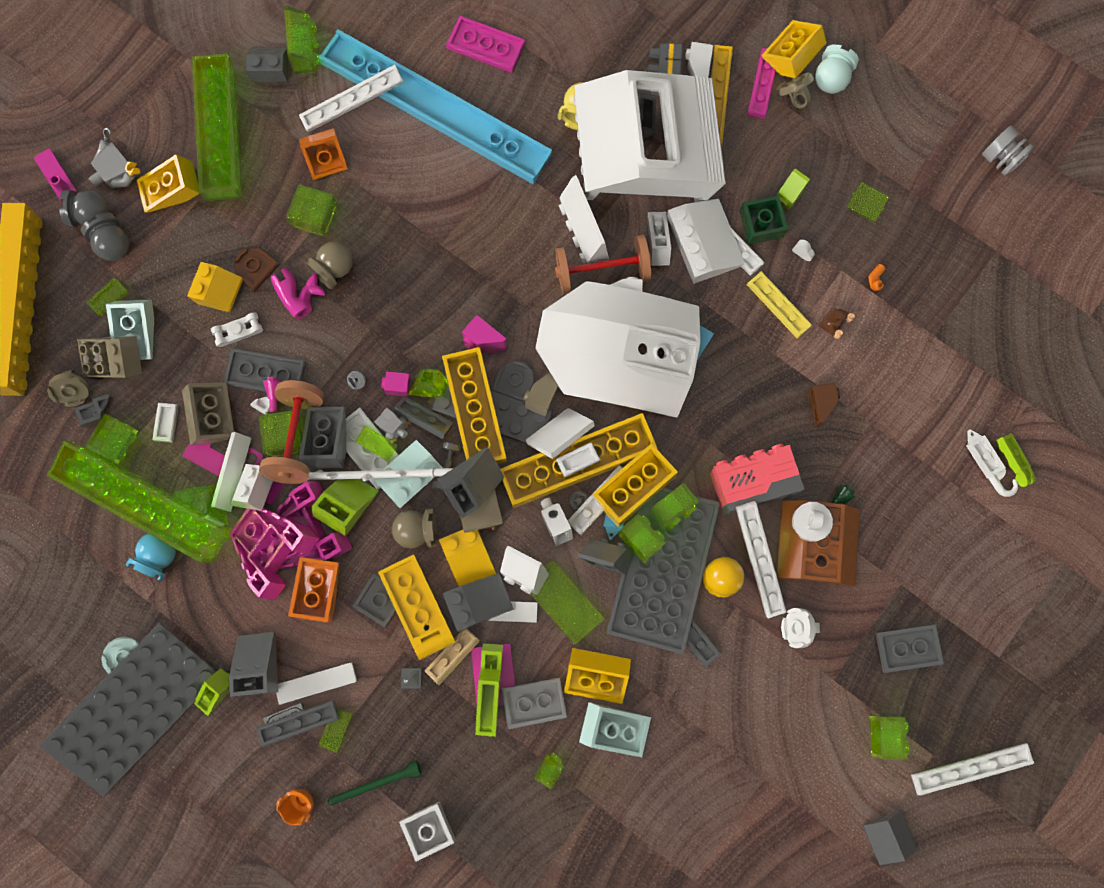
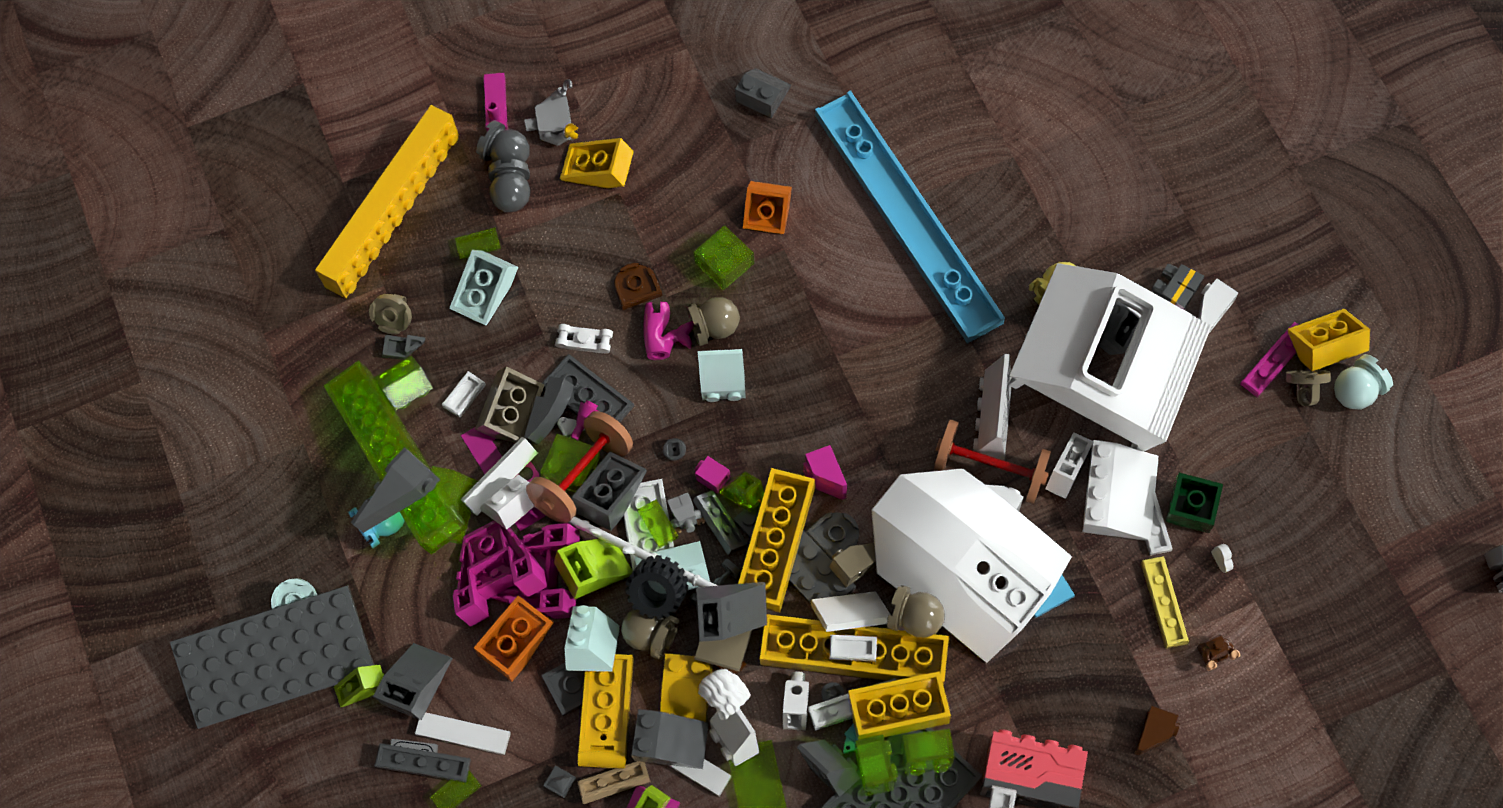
camera: 35 degrees right, 10 degrees down
dark tan slope [77,336,142,378] -> none
yellow slope [187,262,243,313] -> none
clear neon green brick [192,53,242,202] -> none
clear neon green slope [284,5,319,74] -> none
white tile [299,65,404,133] -> none
dark pink tile [446,16,526,73] -> none
yellow tile [711,45,733,147] -> none
lime slope [777,169,810,210] -> none
clear neon green piece [846,182,889,223] -> none
orange arm [868,264,886,291] -> none
none -> dark grey wedge [351,447,440,533]
none -> dark grey slope [524,377,574,444]
none -> light aqua slope [565,606,620,672]
none -> black tyre [625,555,689,619]
none -> light aqua slope [698,349,745,402]
none -> white hair [698,669,750,720]
none -> dark tan tile [887,585,945,638]

